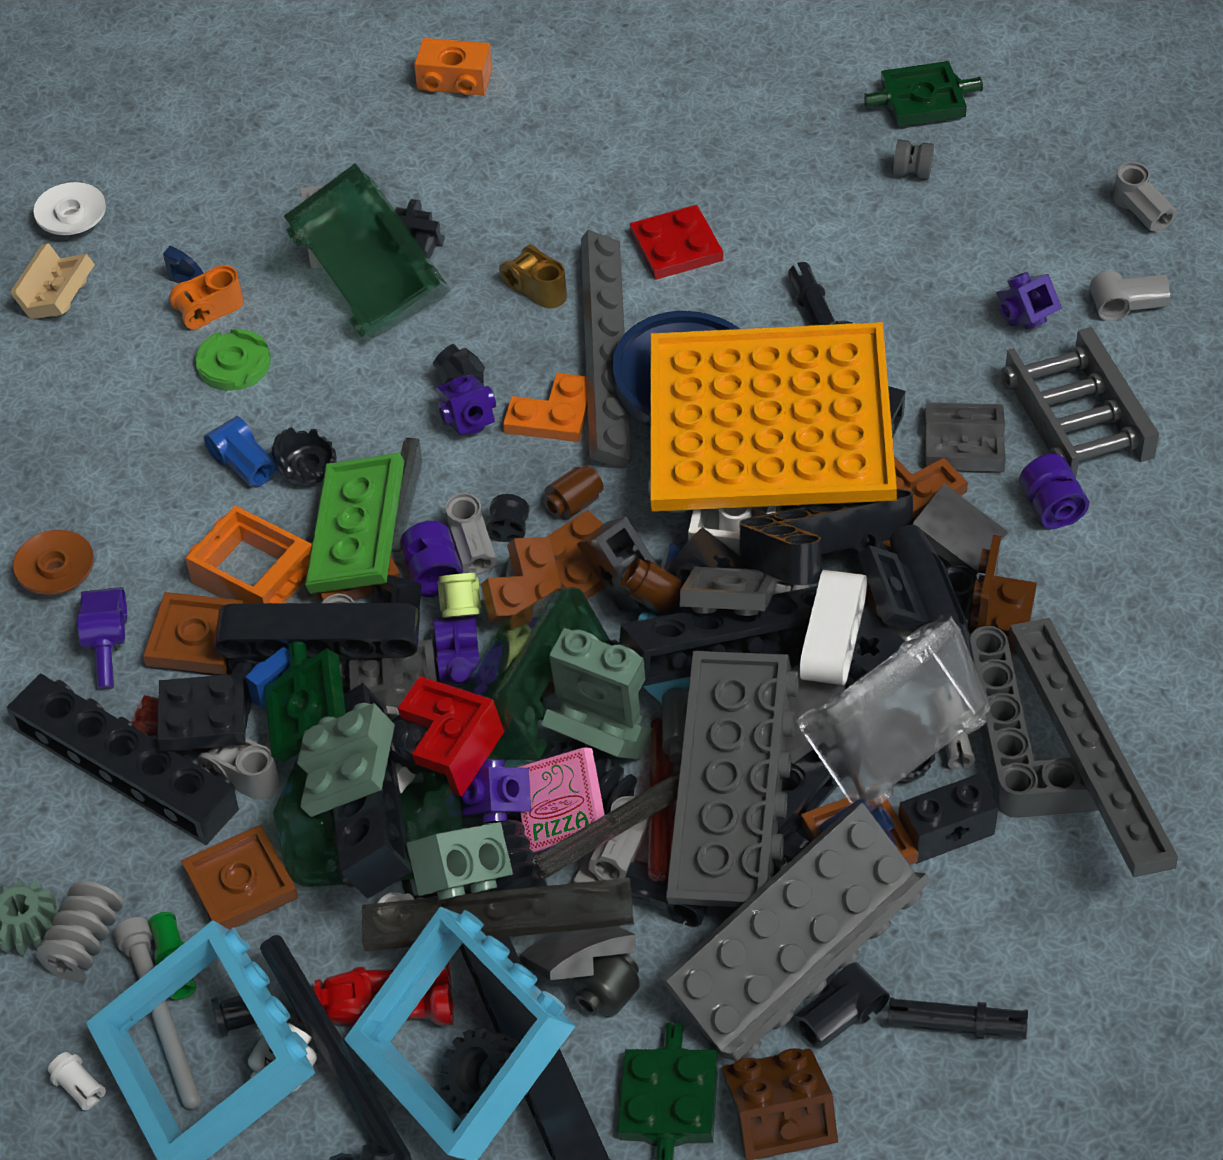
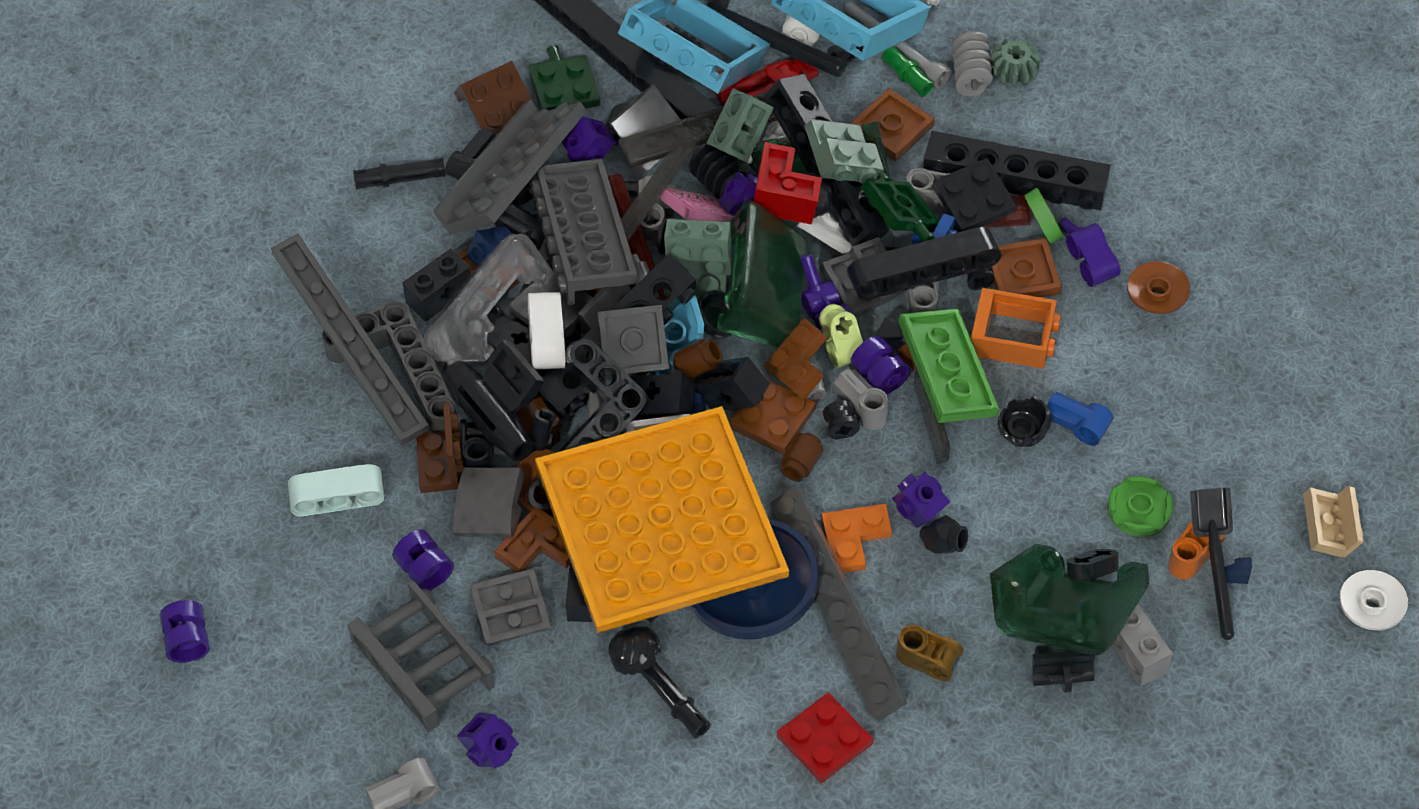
camera: 160 degrees right, 5 degrees up
none -> light aqua beam [288,464,384,517]
none -> dark purple brick [562,116,616,162]
none -> bright green beam [1024,188,1064,244]
none -> black beam [1067,549,1119,581]
none -> black piece [1190,487,1234,640]

